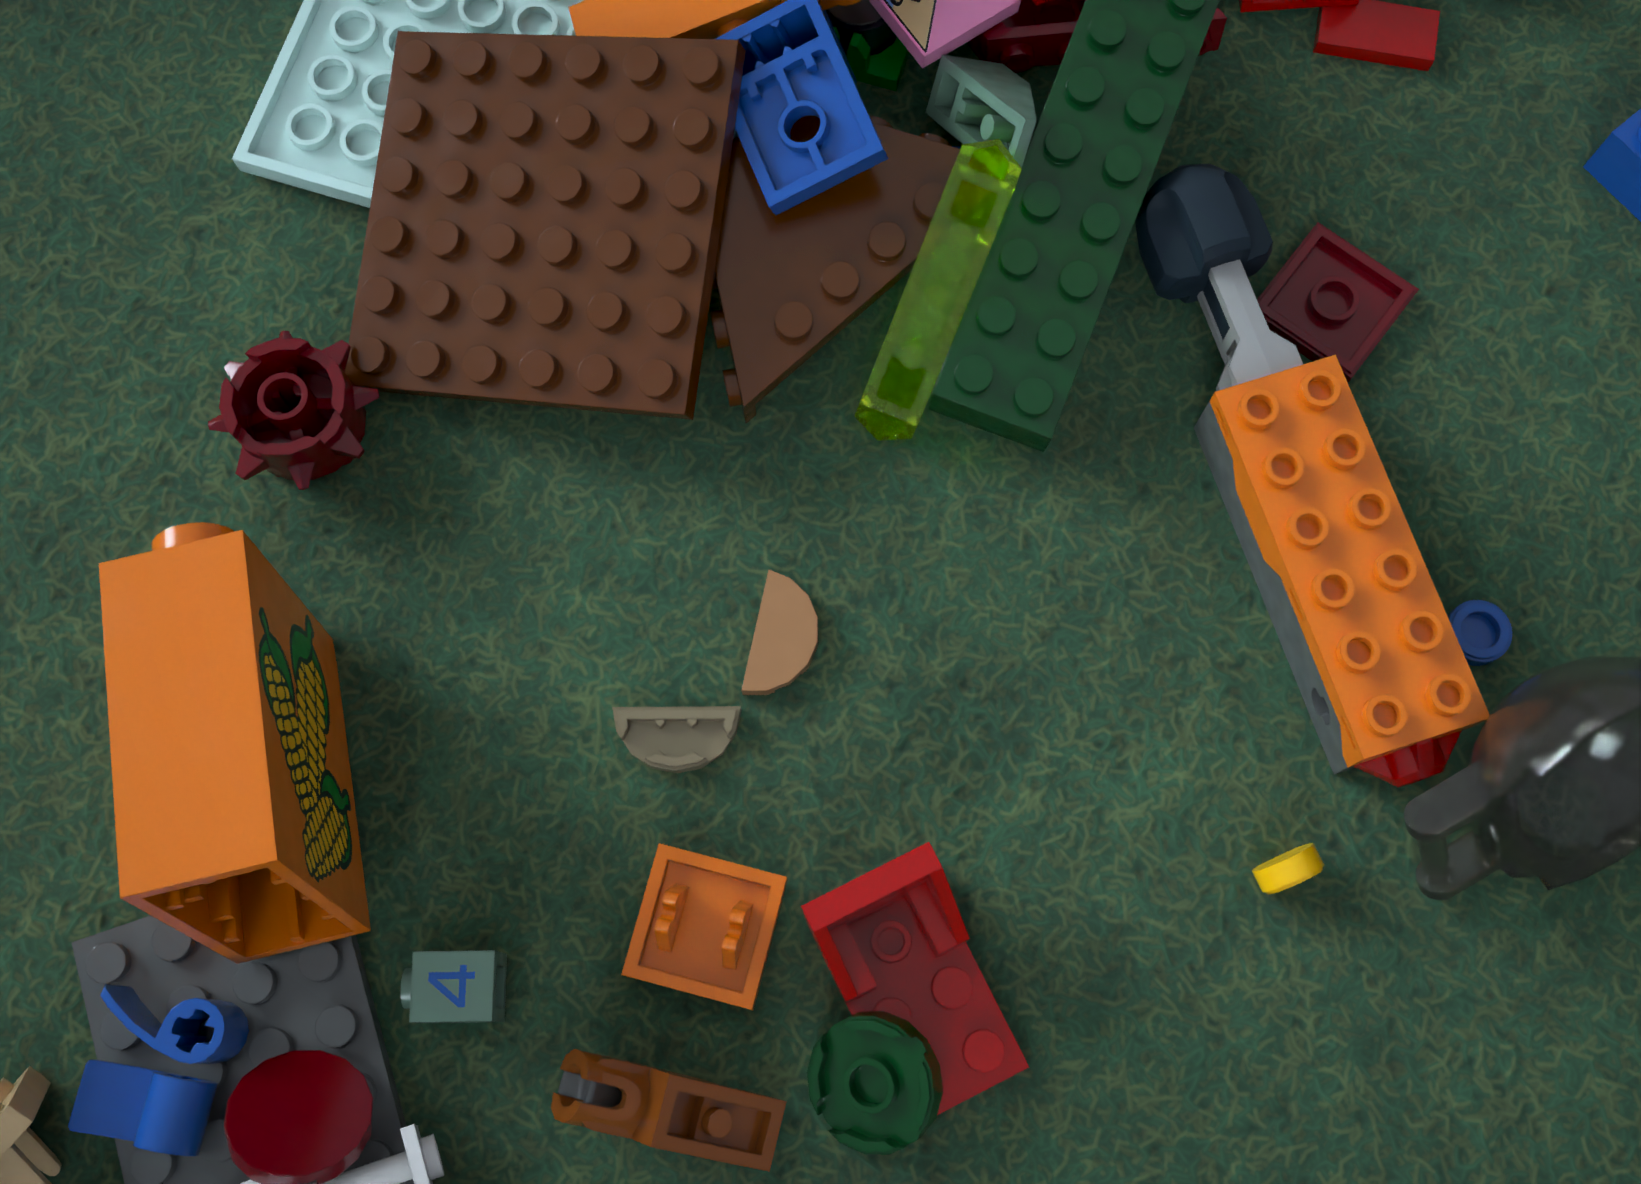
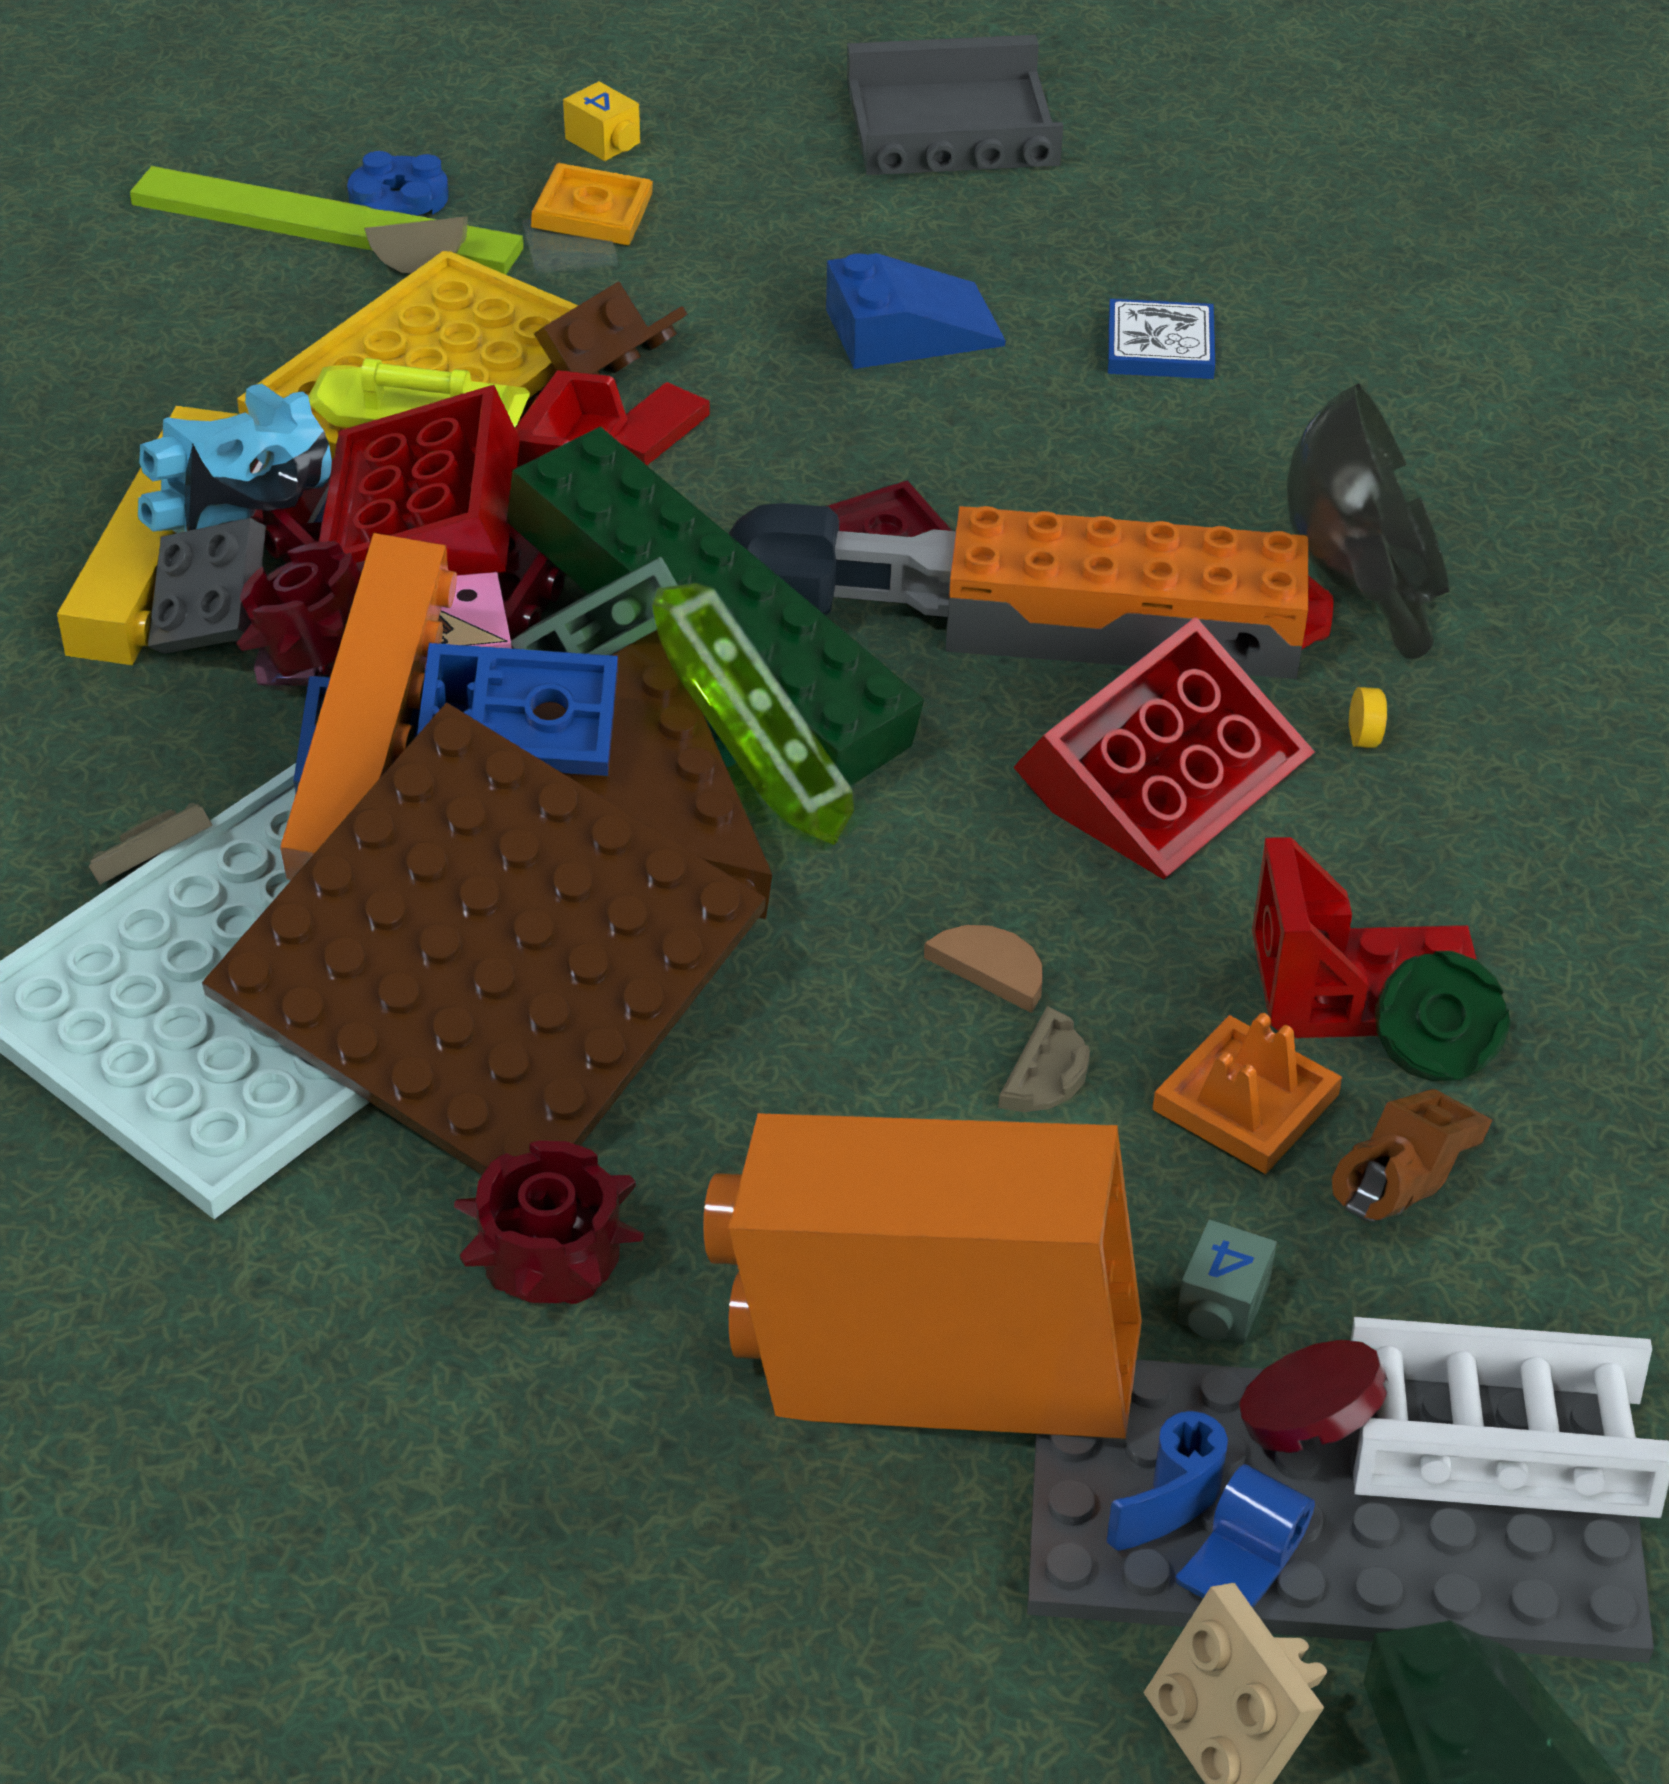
camera: 70 degrees left, 30 degrees down
none -> red slope [1013,617,1315,880]

